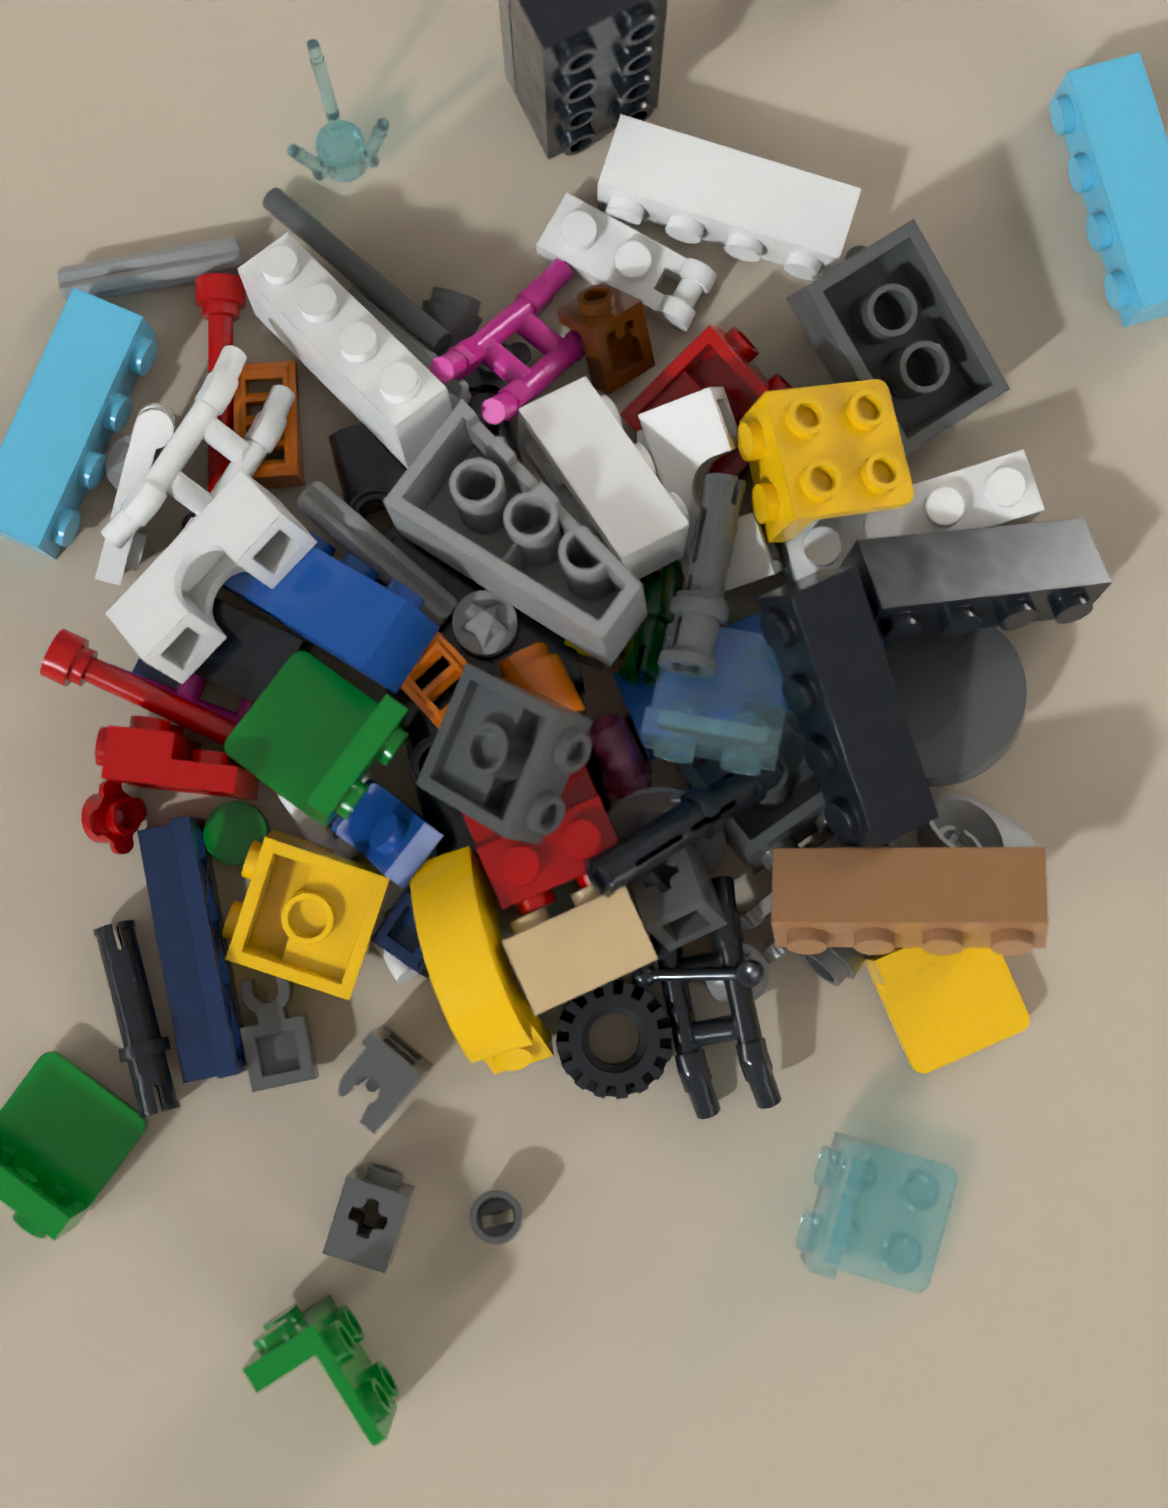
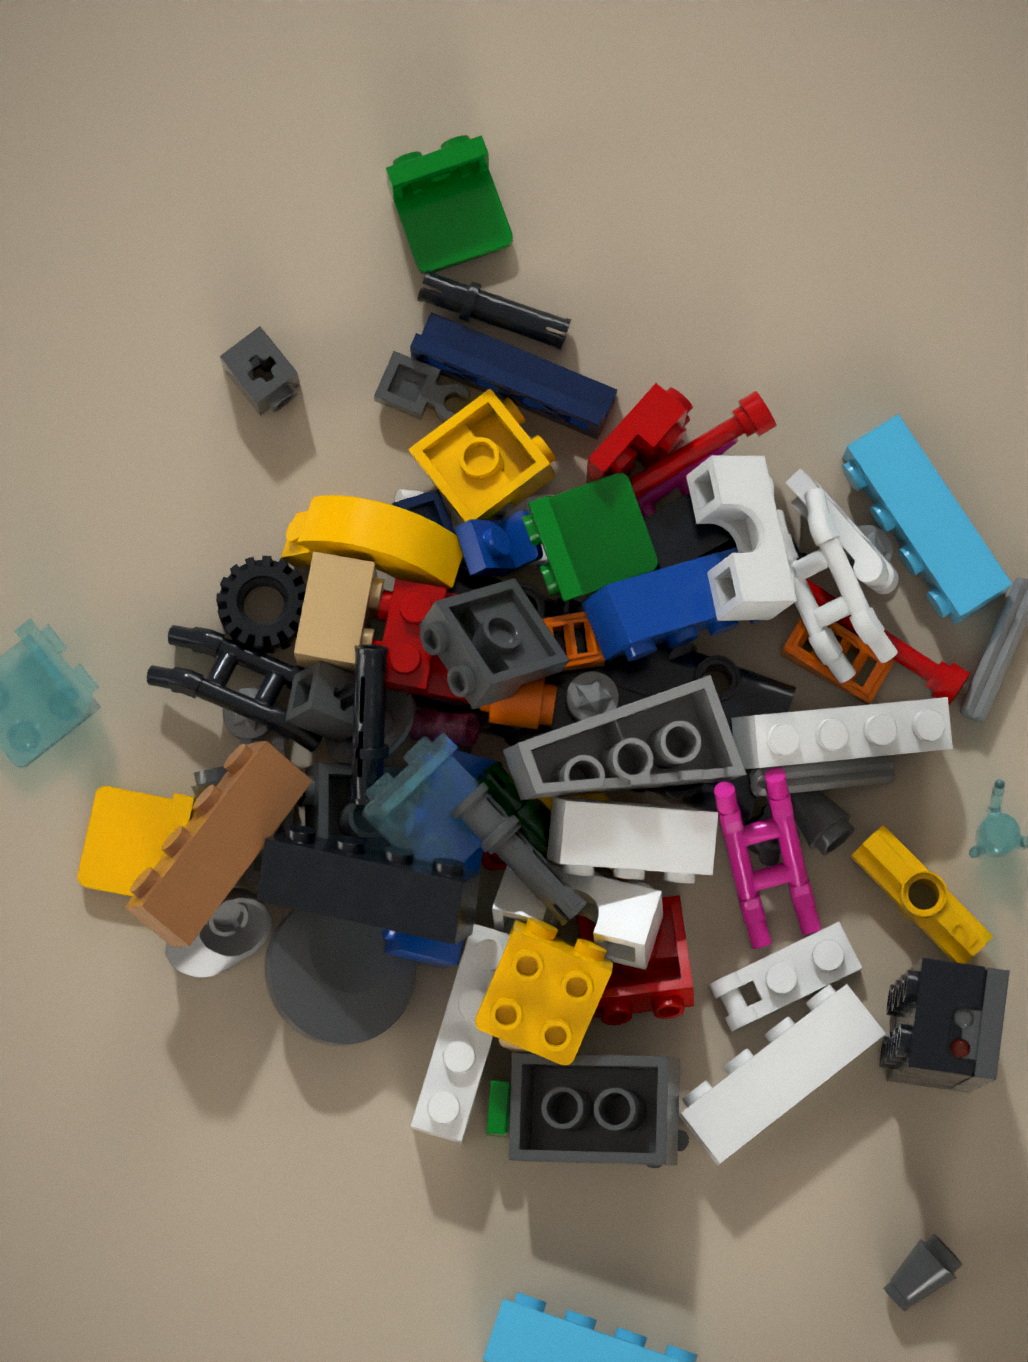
camera: 125 degrees right, 5 degrees down
red plate [81,780,147,855] -> none
green tile [203,802,270,866] -> none
green bracket [242,1294,399,1447] -> none
dark grey bar [263,188,452,354] -> none
light grey axle [297,481,458,627] -> none
dark grey hinge [338,1024,433,1134] -> none
dark grey hinge [470,1190,523,1245] -> none
reddish brown bracket [557,283,655,395] -> none
black hinge [631,959,765,988] -> none
black brick [839,518,1112,644] -> none
none -> green tile [486,1080,511,1137]
none -> yellow piece [850,825,994,964]

